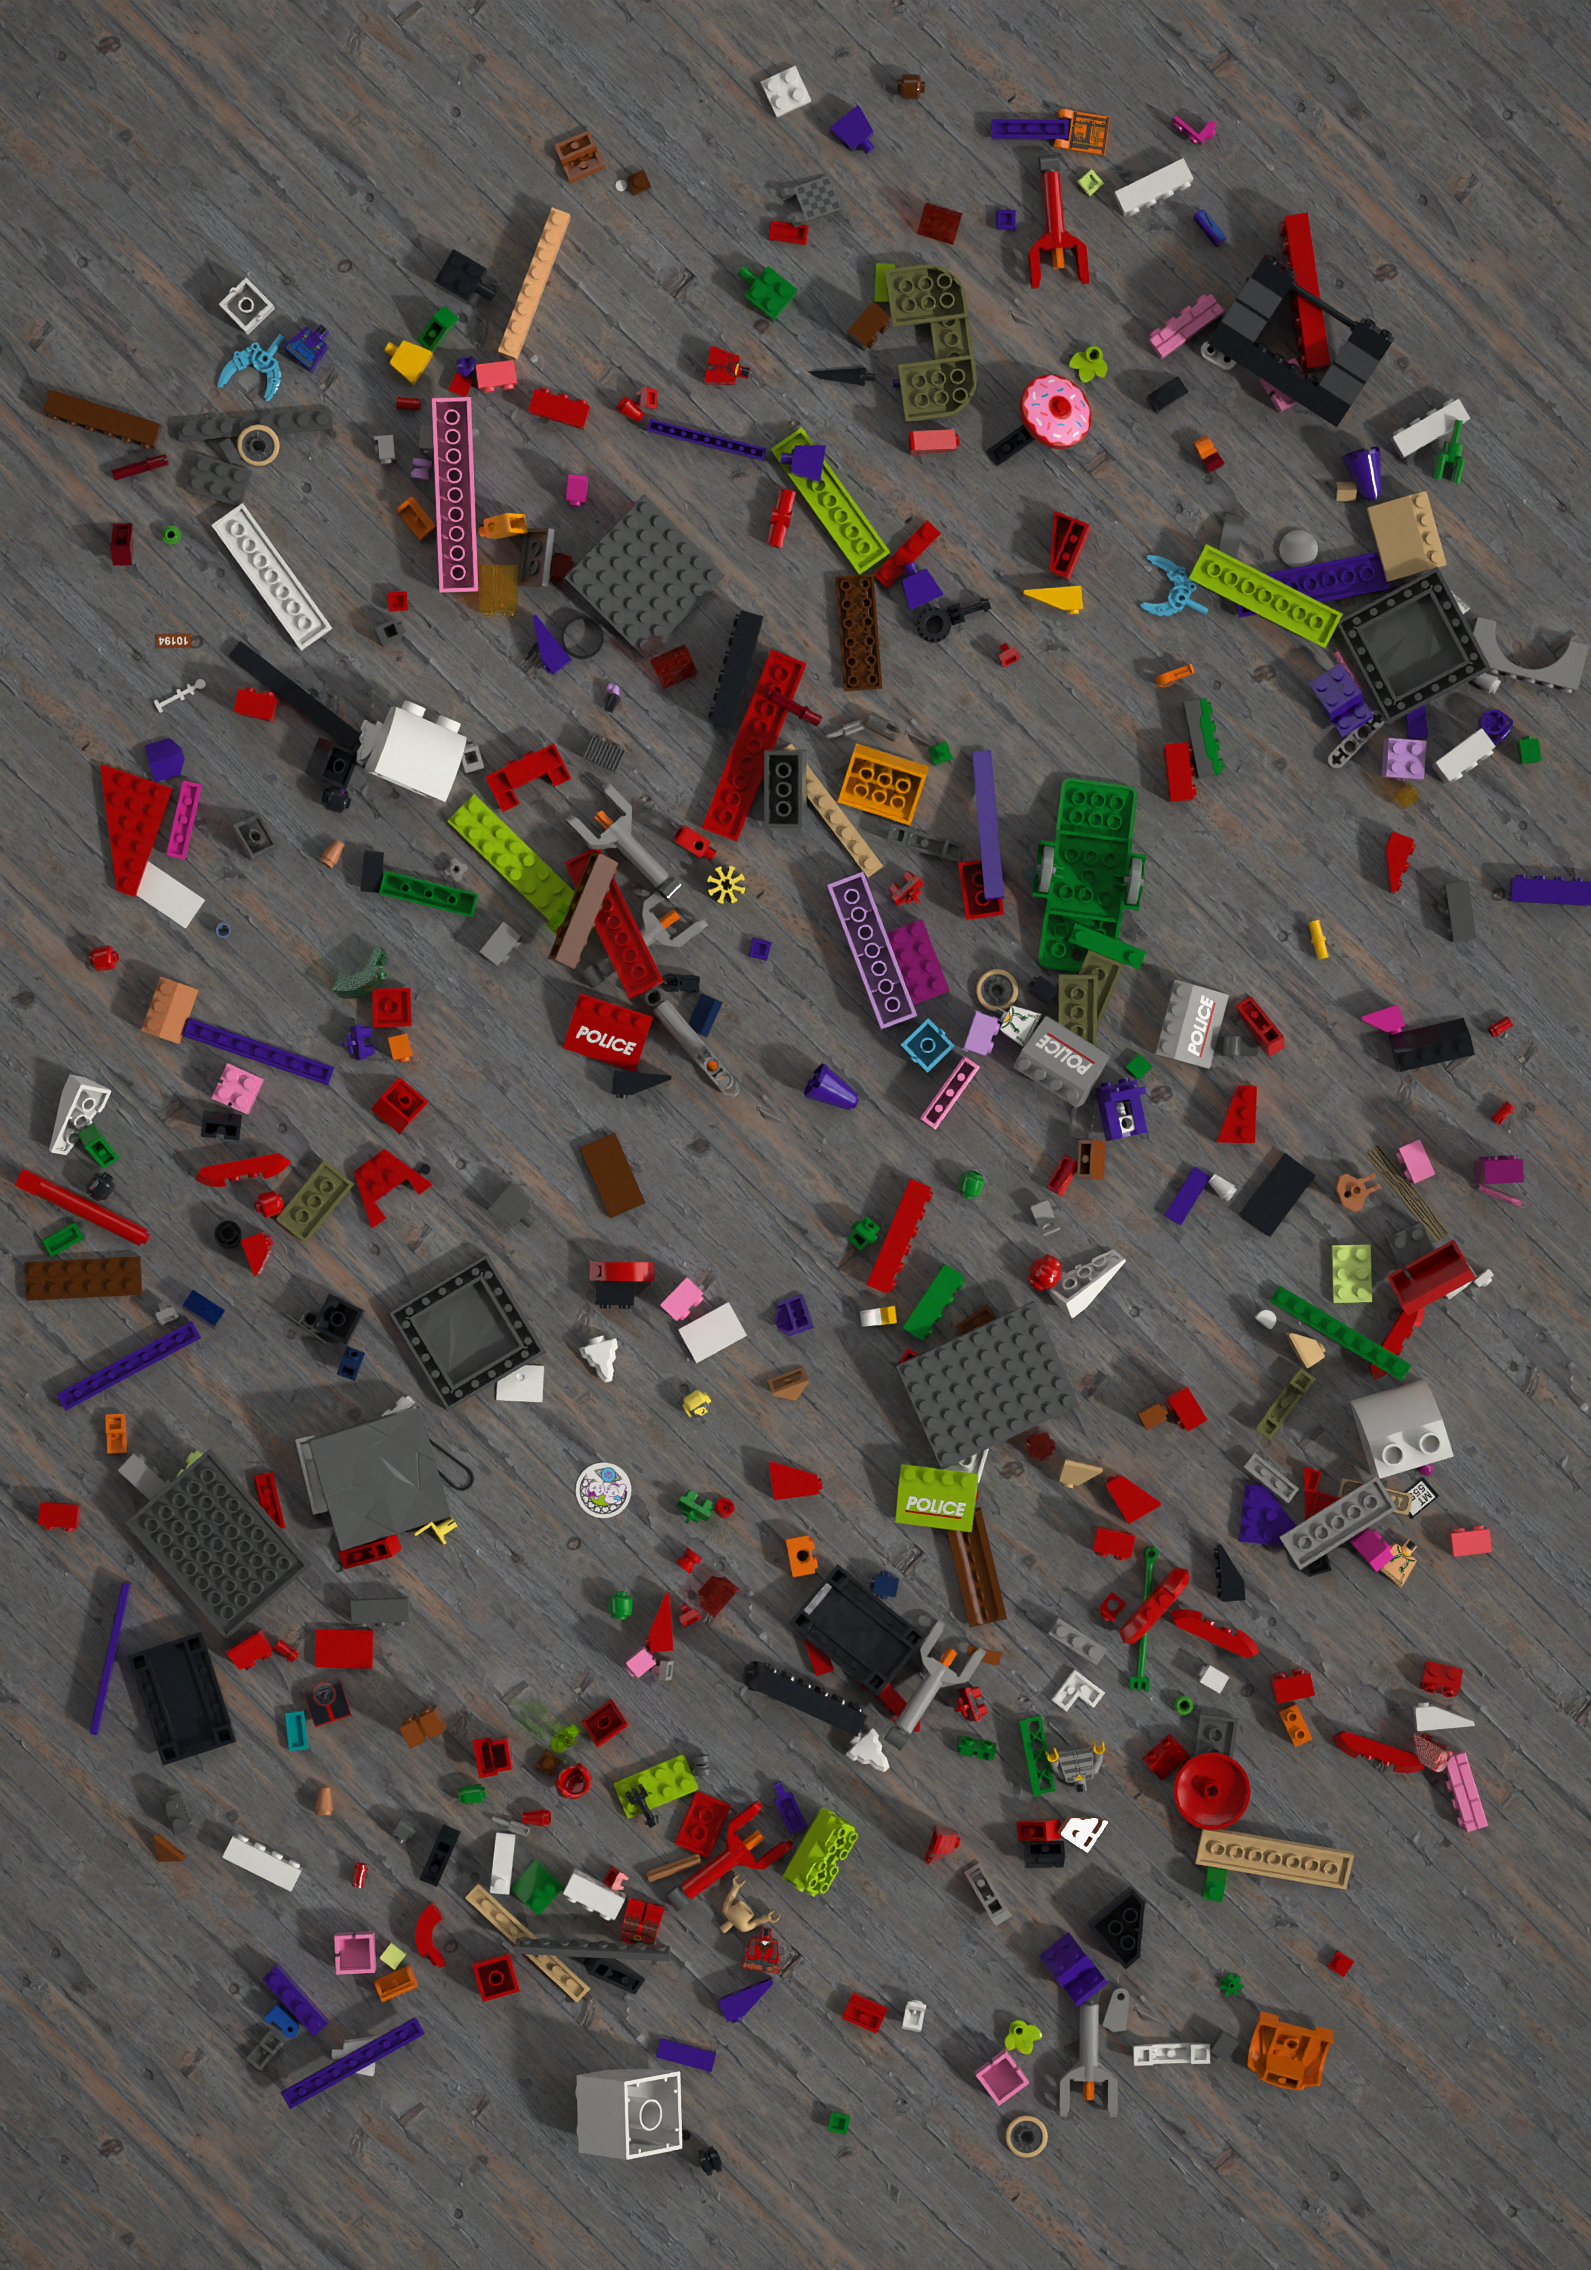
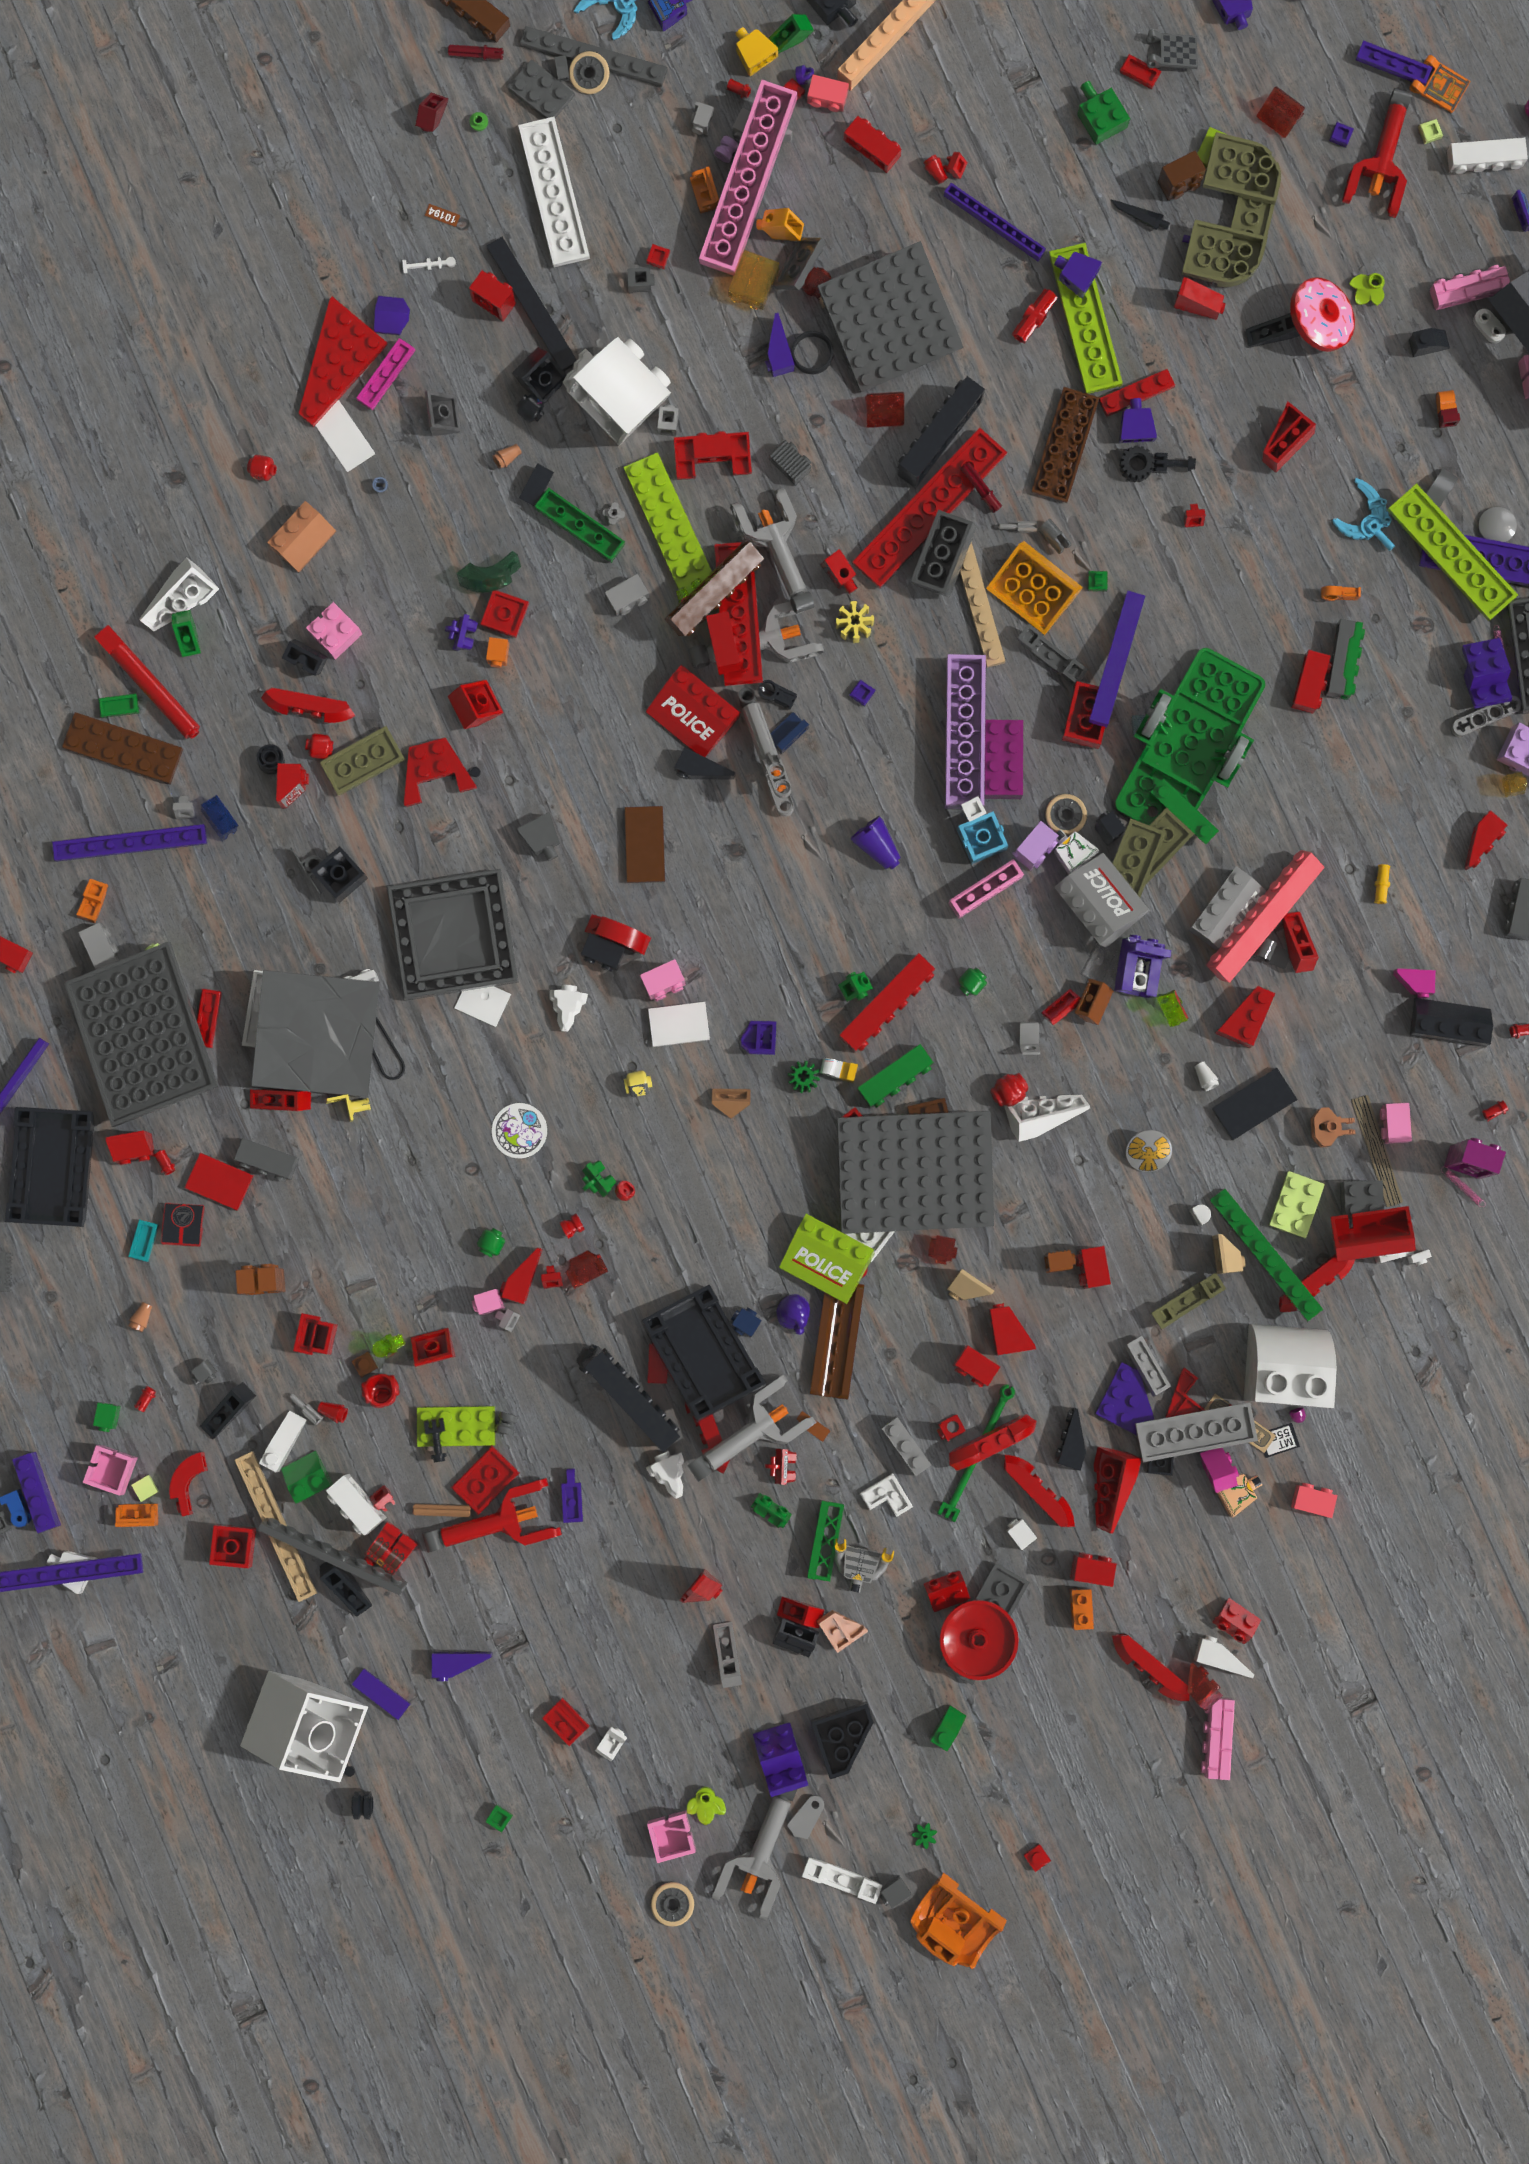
camera: 25 degrees right, 5 degrees down
black head [86,1172,115,1201] -> none
dark purple tile [182,1018,335,1085] -> none
white brick [222,1834,303,1892] -> none
dark blue brick [337,1346,365,1381] -> none
green brick [458,1784,487,1805] -> none
dark pink slope [566,474,589,507] -> none
black arm [604,683,619,713] -> none
red torso [704,346,750,385] -> none
tan piece [720,1873,781,1933] -> none
torso [742,1926,779,1974] -> none
red slope [769,1461,823,1500] -> none
lime brick [781,1807,858,1897] -> none
orange brick [786,1534,818,1577] -> none
red hips [888,871,924,907] -> none
yellow slope [1023,586,1083,615] -> none
green tile [1125,1053,1152,1080] -> none
dark purple tile [1164,1167,1211,1226] -> none
bright green plate [1174,1696,1193,1715] -> none
tan plate [1195,1829,1354,1890] -> none
none -> green brick [93,1402,121,1432]
none -> red brick [706,611,744,675]
none -> dark purple piece [776,1294,810,1335]
none -> green gear [787,1061,820,1093]
none -> white plate [961,796,986,822]
none -> red wedge [1094,1447,1142,1534]
none -> shield [1126,1130,1172,1172]
none -> clear neon green hips [1156,990,1188,1027]
none -> coral brick [1206,850,1324,983]

